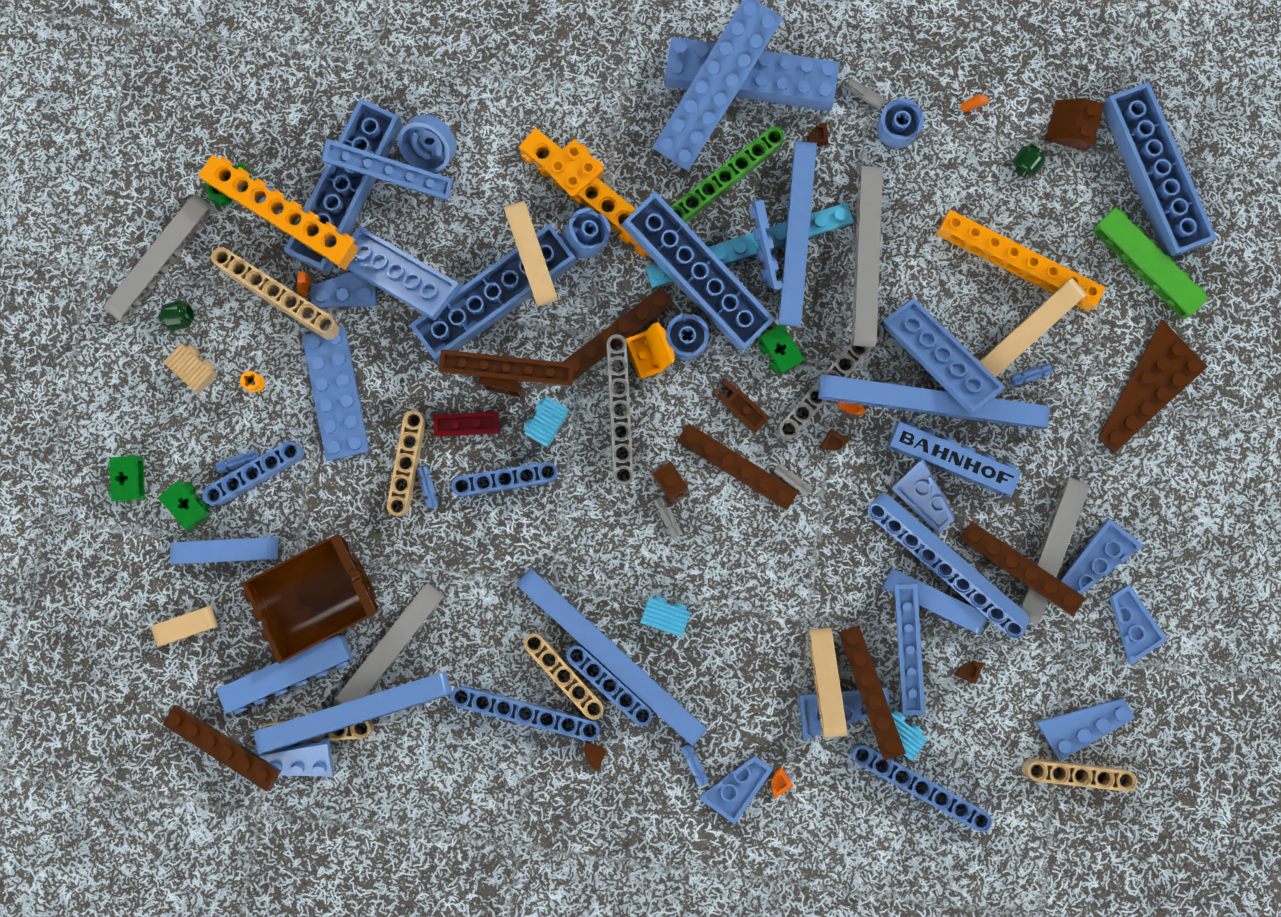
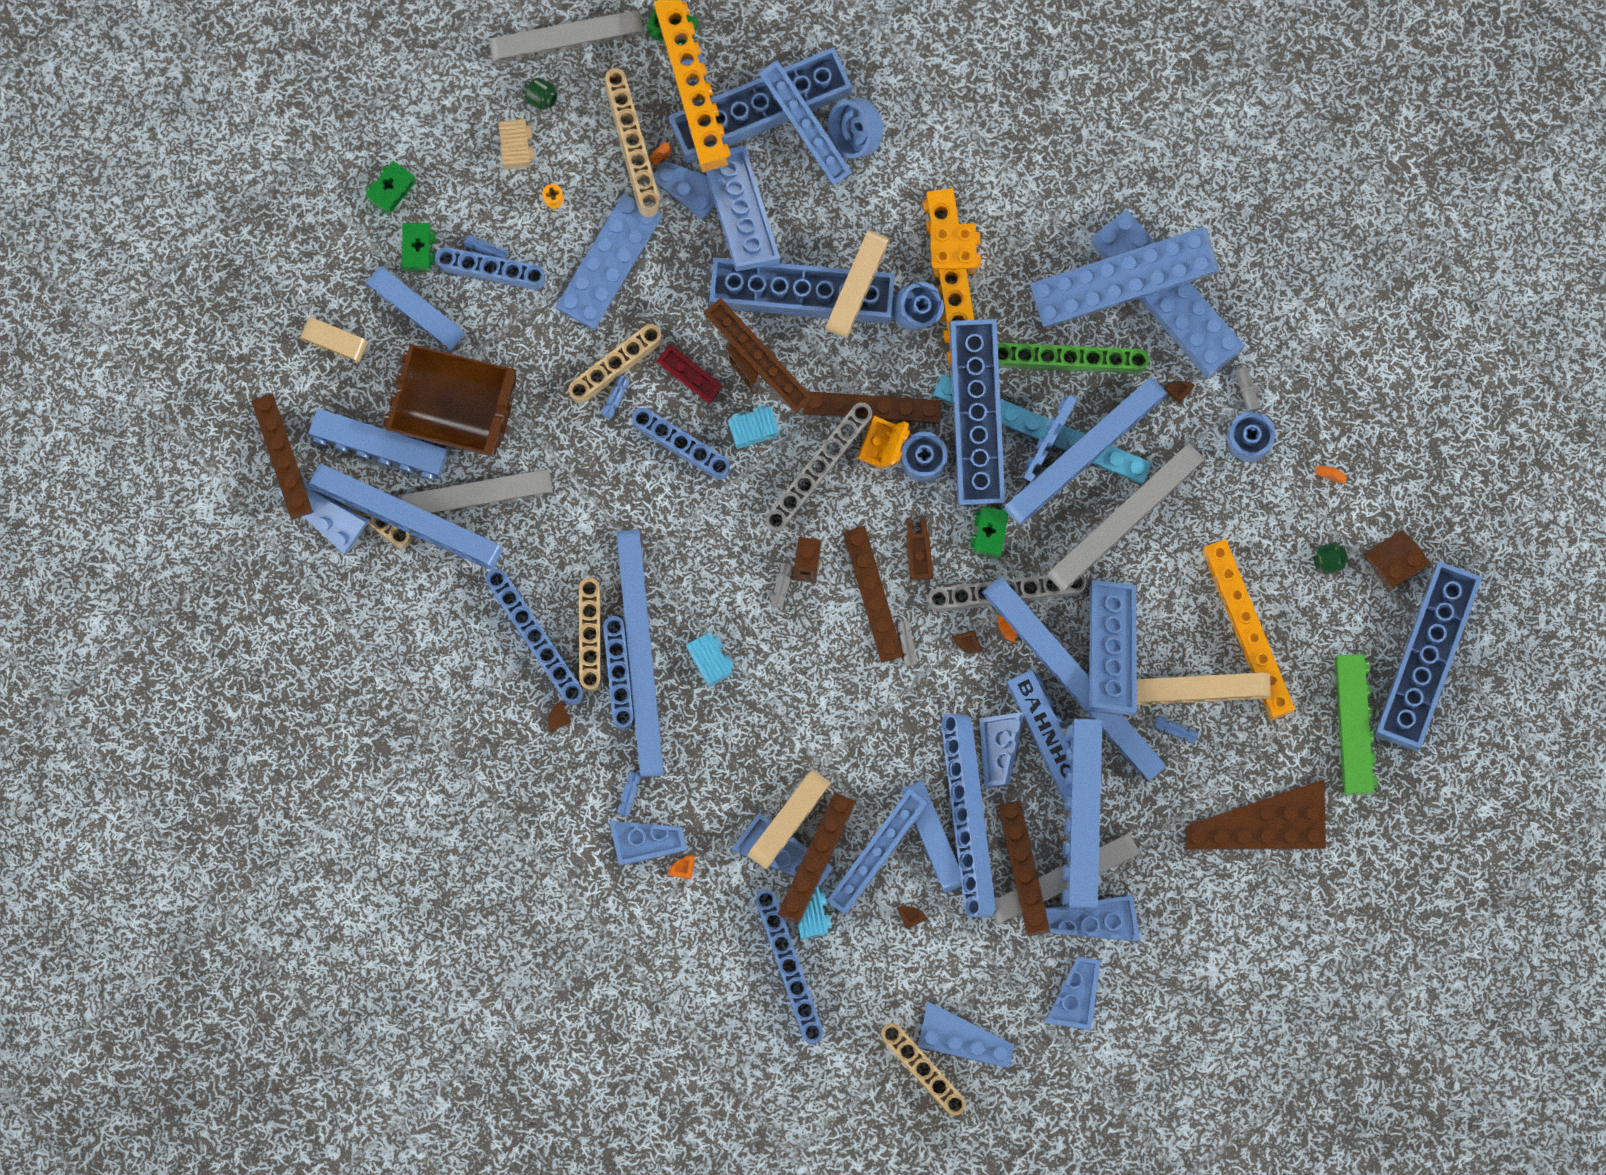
camera: 45 degrees right, 5 degrees down
none -> medium blue brick [1062,719,1103,911]

